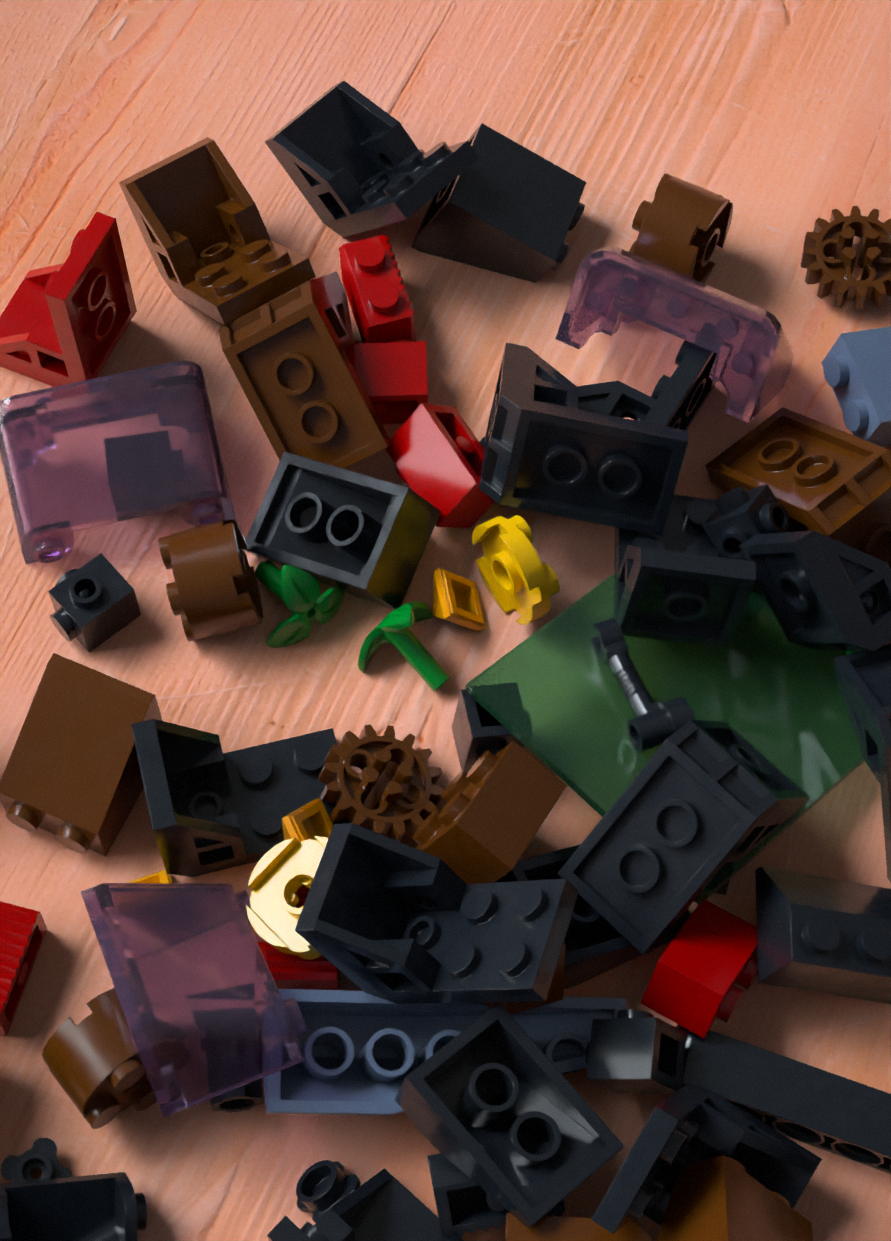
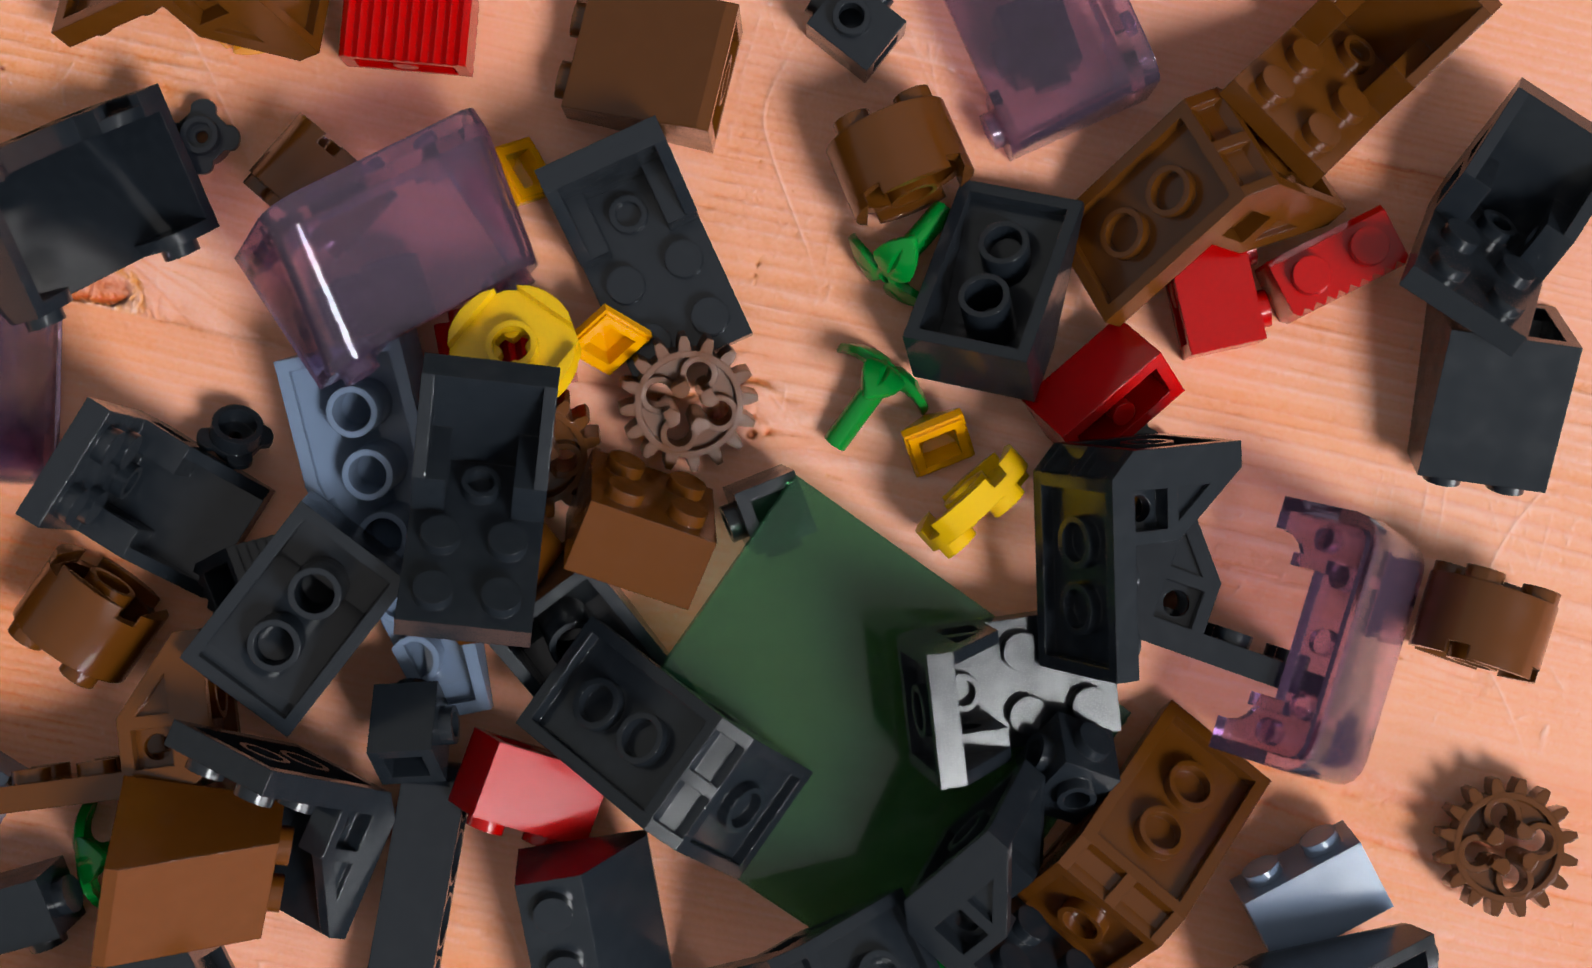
camera: 85 degrees right, 25 degrees up
black brick [590,618,695,753] -> none

